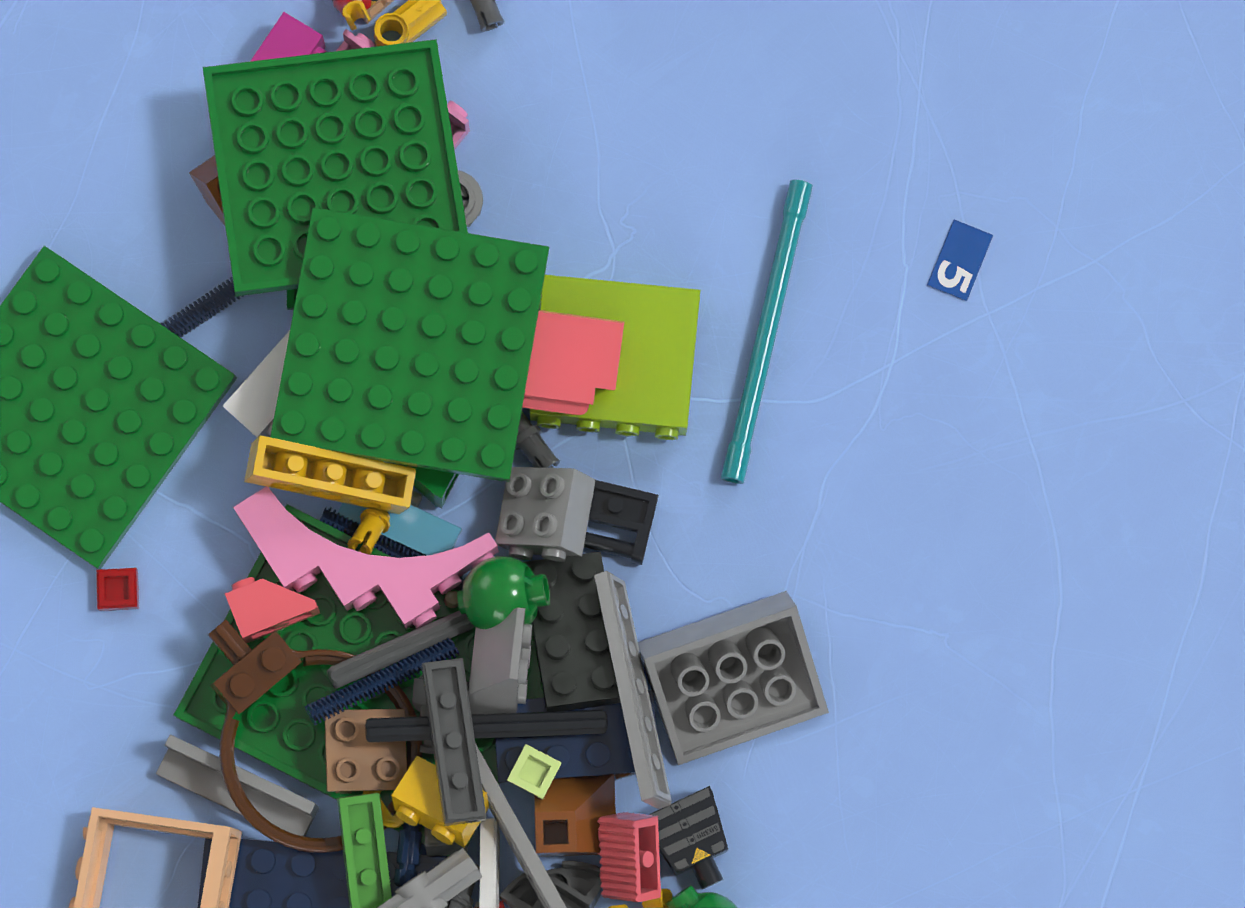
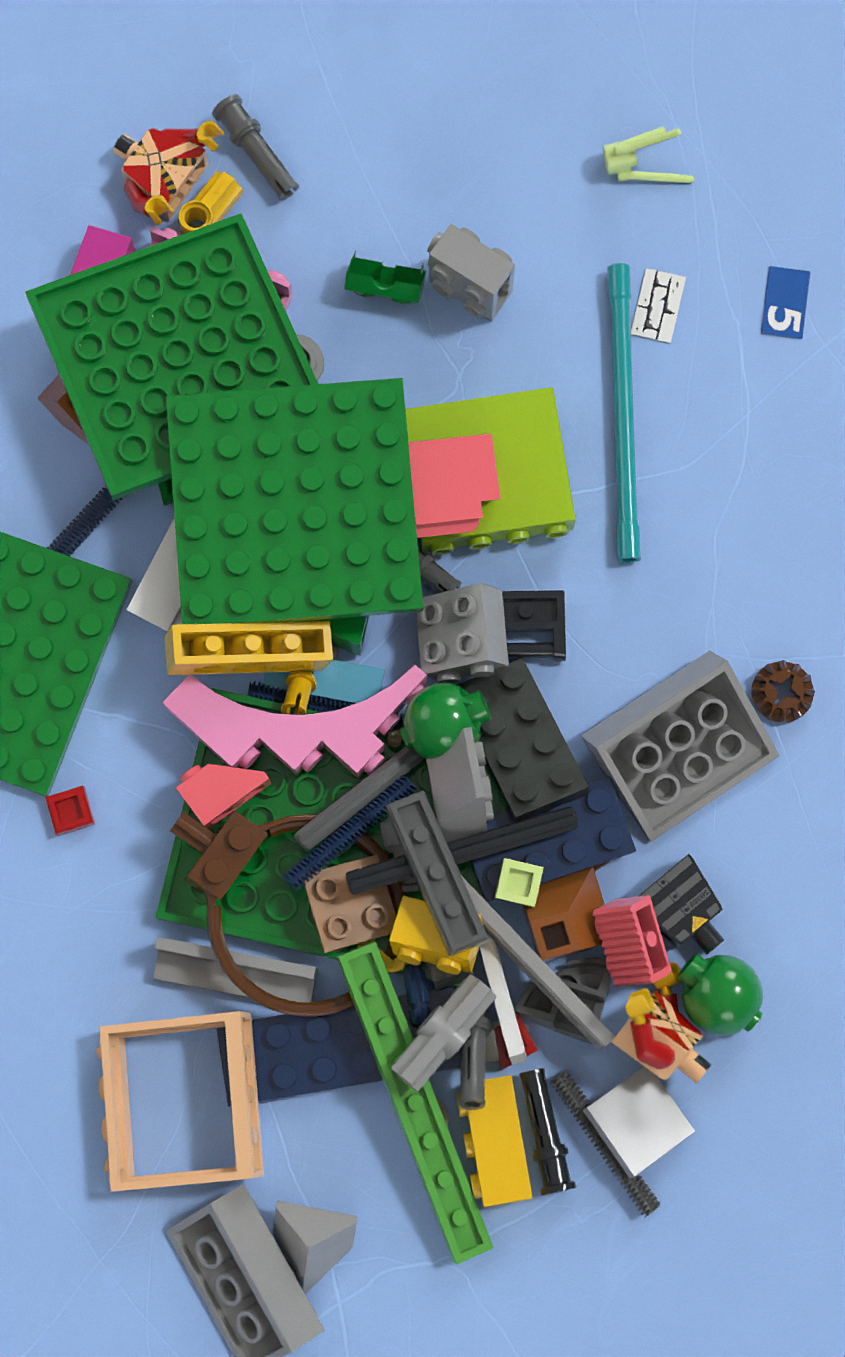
camera: 10 degrees left, 0 degrees up
light grey tile [594,571,672,809] -> none
none -> green piece [344,251,426,304]
none -> light grey brick [427,224,515,321]
none -> yellowish green plant [603,127,694,183]
none -> white sticker [631,268,686,343]
none -> reddish brown gear [751,660,815,723]

